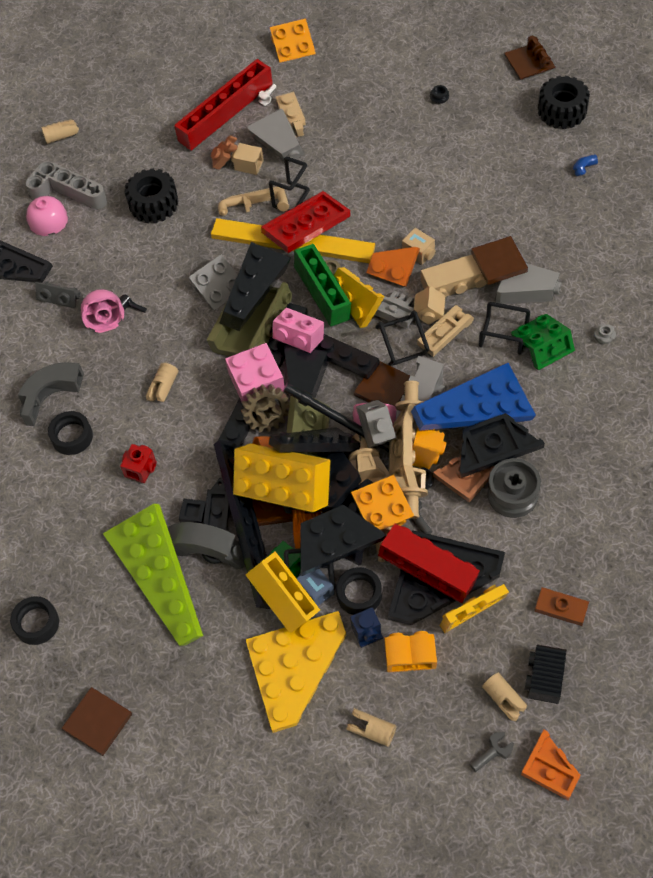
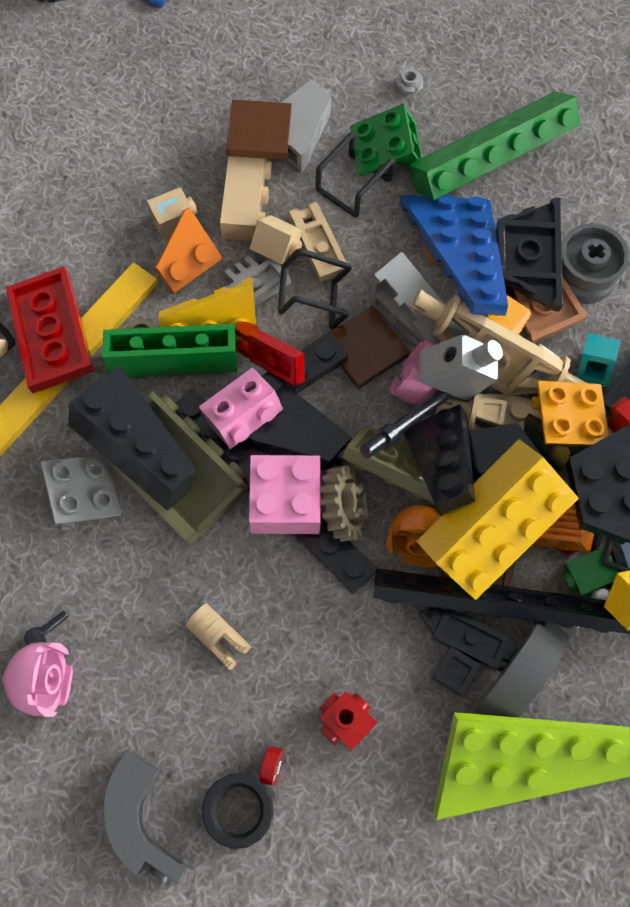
camera: 75 degrees left, 10 degrees up
none -> red hinge [235,322,305,386]
none -> red tile [259,746,284,786]
none -> green brick [408,91,581,200]
none -> teal brick [577,333,621,387]

